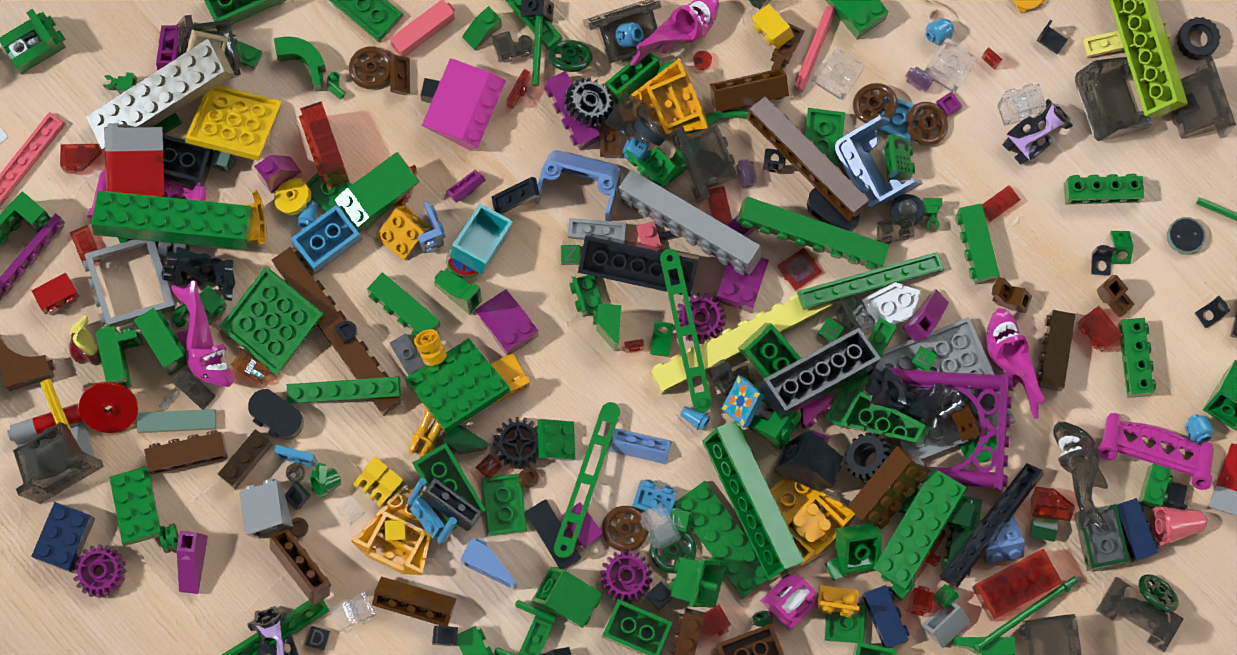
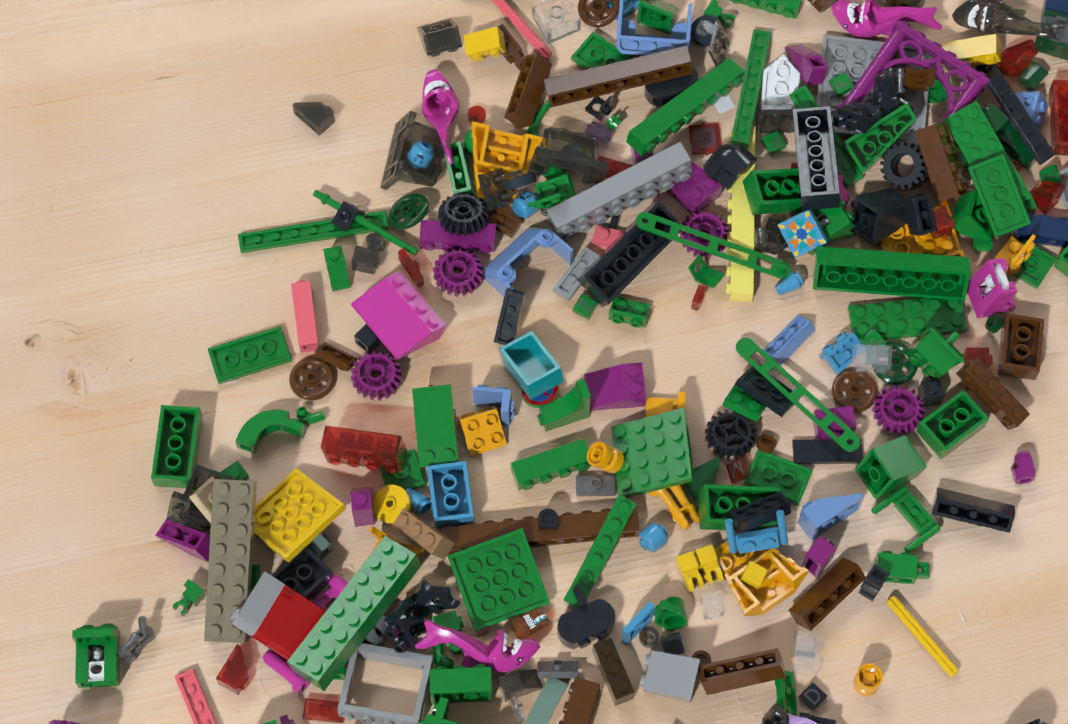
camera: 55 degrees left, 10 degrees down
magenta plate [446,170,486,203] -> none
green slope [593,304,621,351] -> none
none -> flat silver piece [117,616,155,664]
none -> magenta gear [351,350,403,401]
none -> medium nougat brick [393,509,455,560]
none -> magenta gear [433,247,484,297]
none -> flat silver plate [538,660,578,678]
none -> black tile [572,585,588,606]
none -> green plate [606,113,623,130]
none -> dark azure head [639,523,669,552]
none -> black brick [703,143,757,190]
none -> white sticker [715,95,735,114]
none -> black tile [735,366,801,417]
none -> magenta piece [802,536,836,578]
none -> black brick [902,194,937,236]
none -> clear red brick [930,207,955,240]
none -> yellow brick [942,34,1001,70]
none -> green plate [968,154,1031,238]

